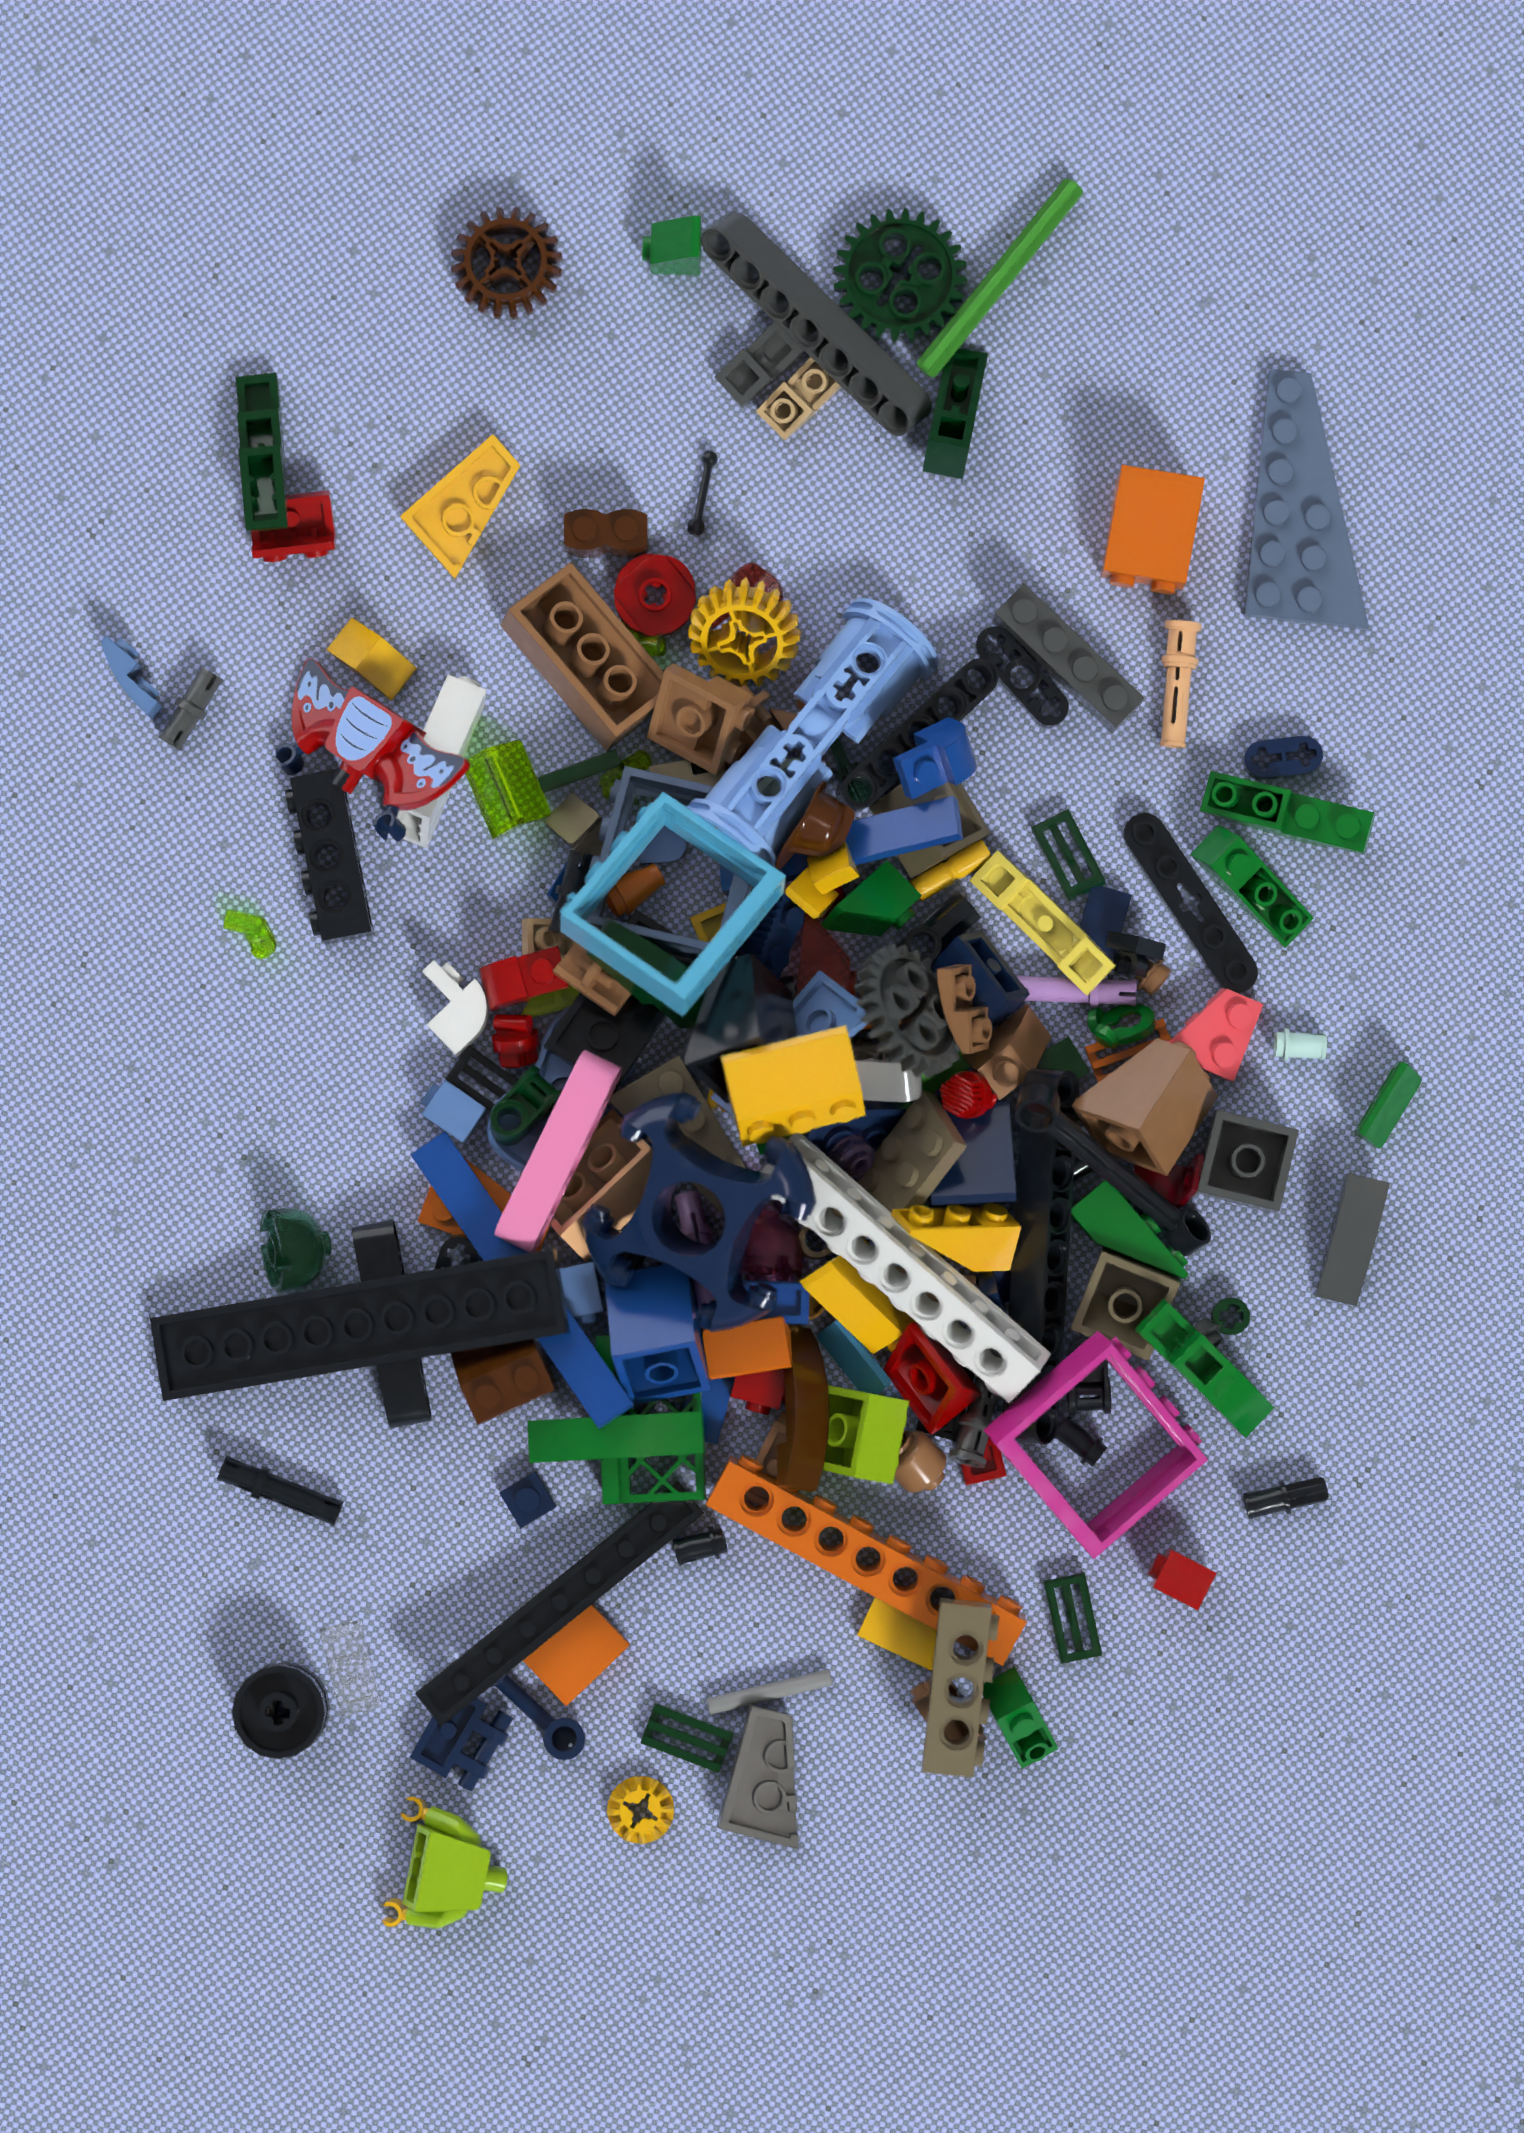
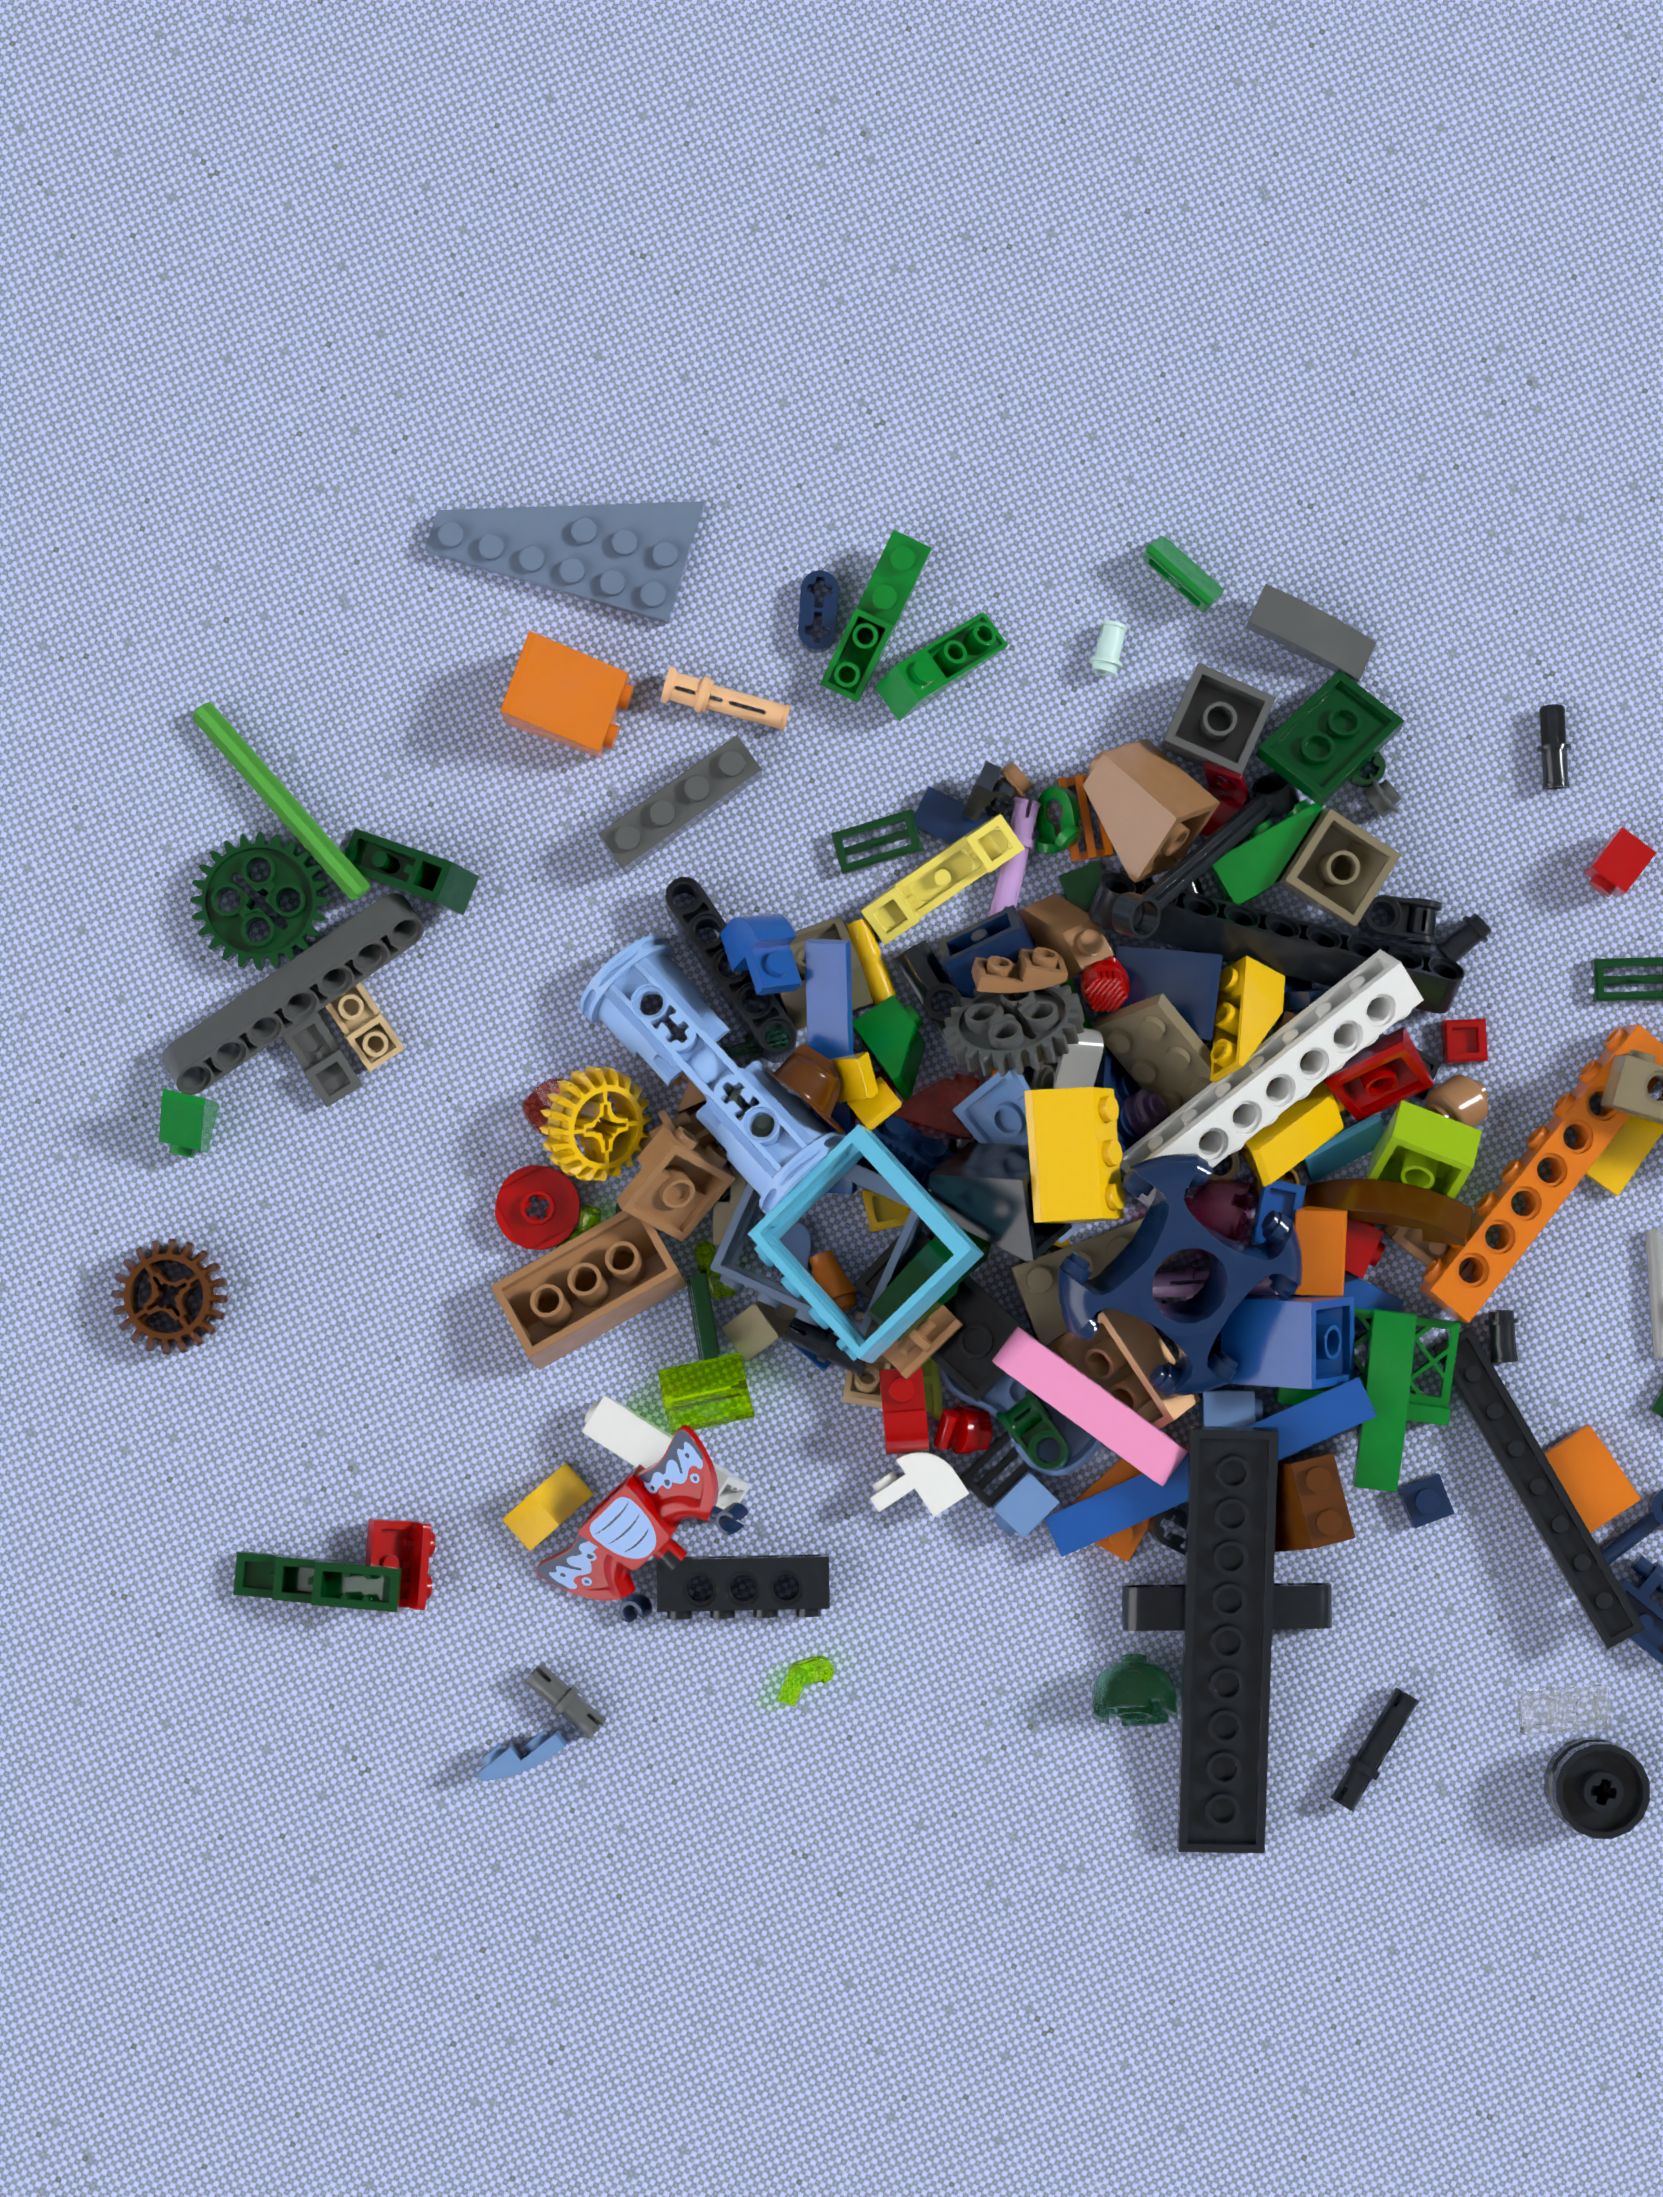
camera: 90 degrees left, 0 degrees up
yellow wing [400,434,520,580] -> none
reddish brown brick [564,509,649,558] -> none
black hinge [687,451,718,535] -> none
dark grey pin [948,1348,1003,1468] -> none
black beam [975,626,1069,728] -> none
dark pink window [983,1331,1208,1559] -> none
black piece [1123,813,1258,994] -> none
green slope [1135,1299,1274,1438] -> none
coral wing [1167,988,1263,1082] -> none
none -> dark green plate [1256,670,1404,807]

